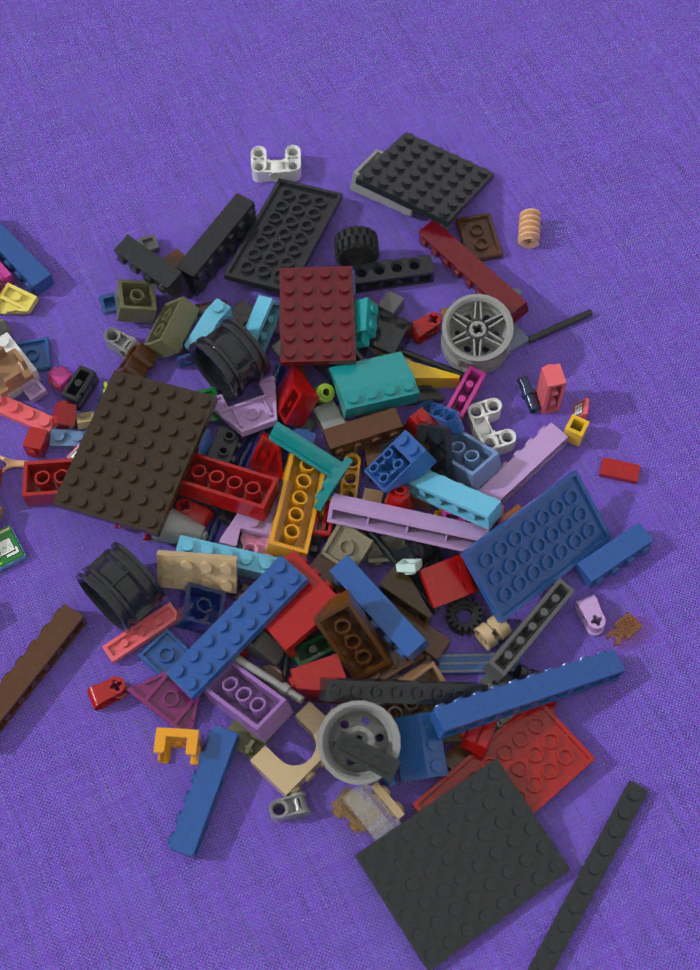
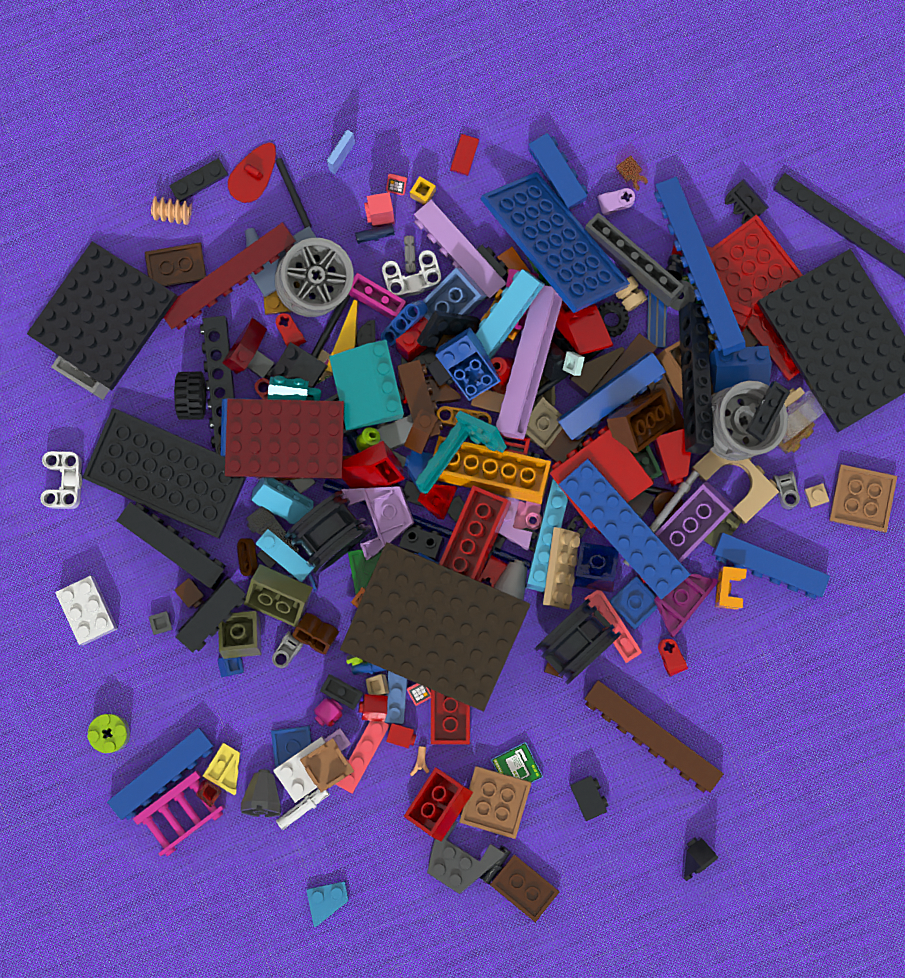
camera: 85 degrees left, 20 degrees up
none -> white brick [55,576,118,645]
none -> lime brick [87,714,130,753]
none -> black plate [169,158,228,203]
none -> dark red slope [222,317,267,374]
none -> red shield [228,143,276,203]
none -> light blue tile [327,130,355,174]
none -> light grey axle [404,236,416,273]
none -> reddish brown slope [404,409,438,454]
none -> black plate [476,245,509,280]
none -> black plate [725,179,769,224]
none -> tan plate [804,483,829,508]
none -> medium nougat plate [829,464,897,533]

